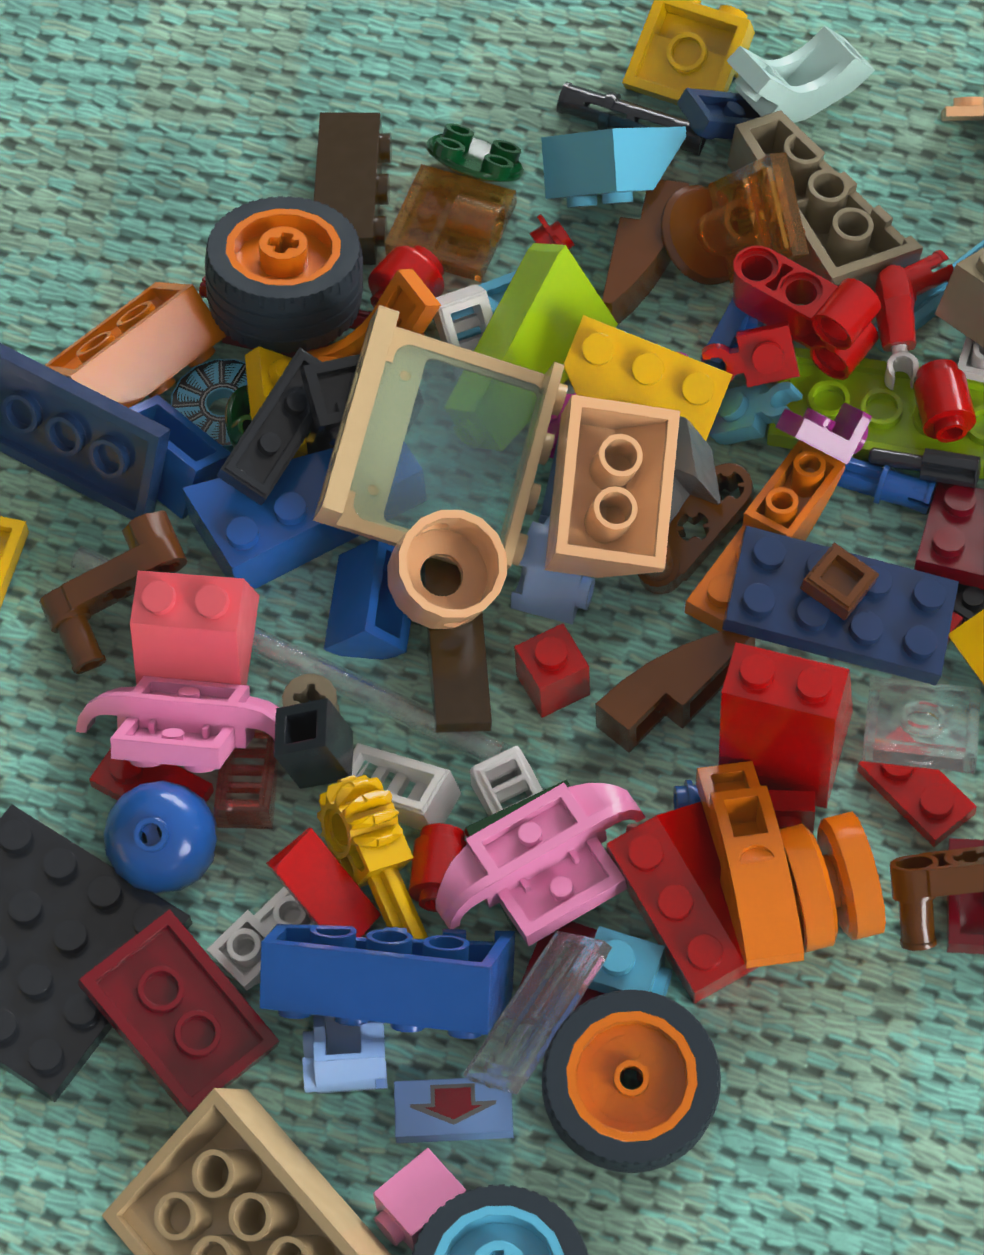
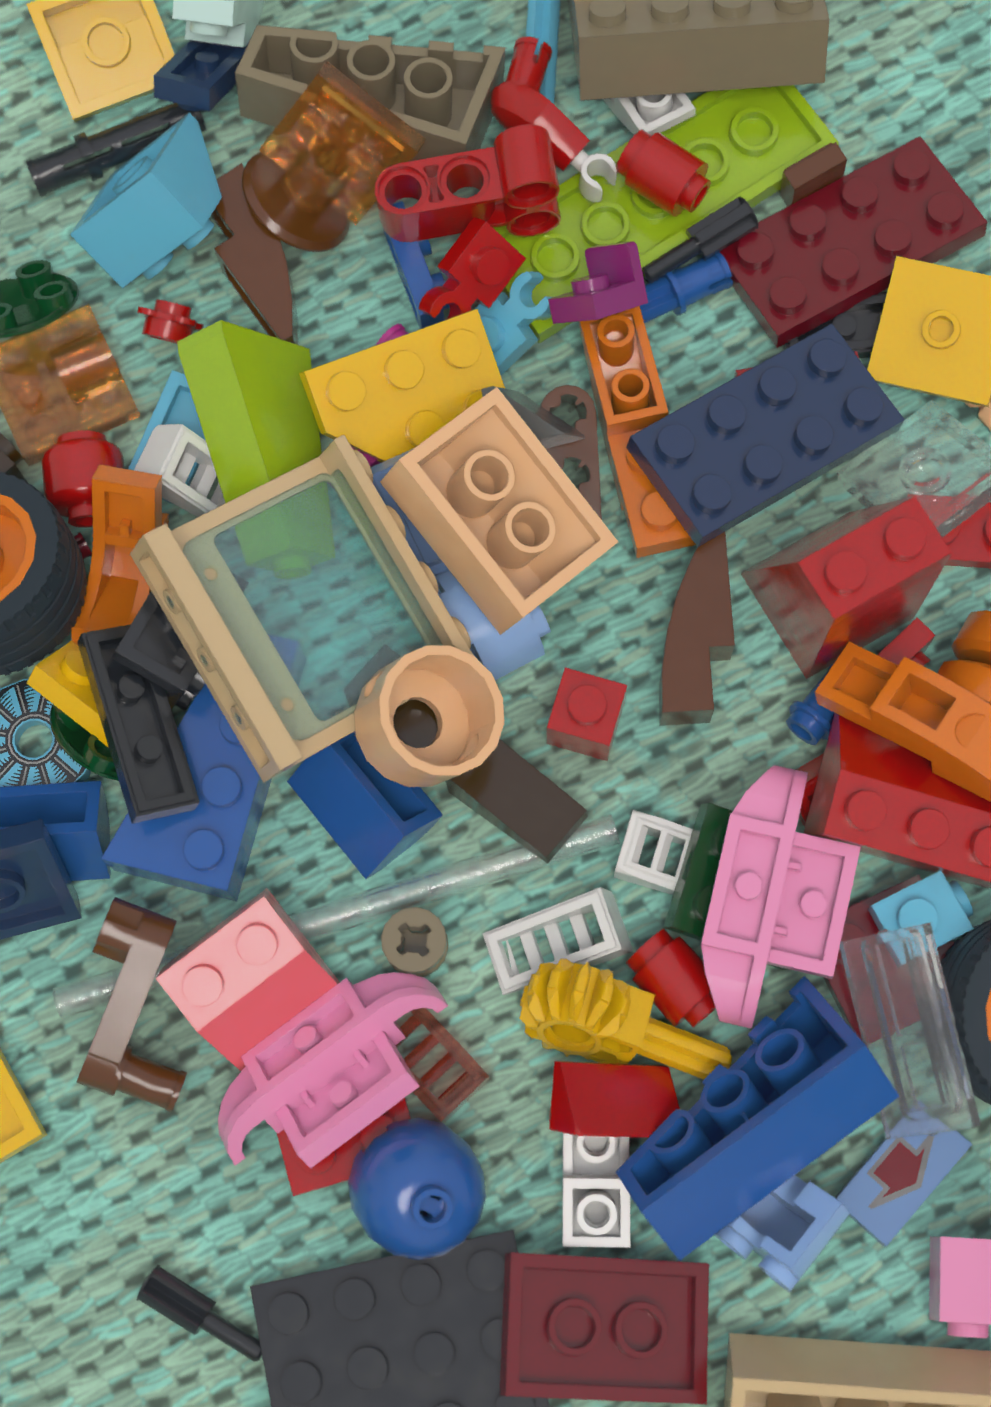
camera: 45 degrees left, 15 degrees up
black brick [274,698,353,789] -> none
reddish brown tile [800,542,879,620] -> none

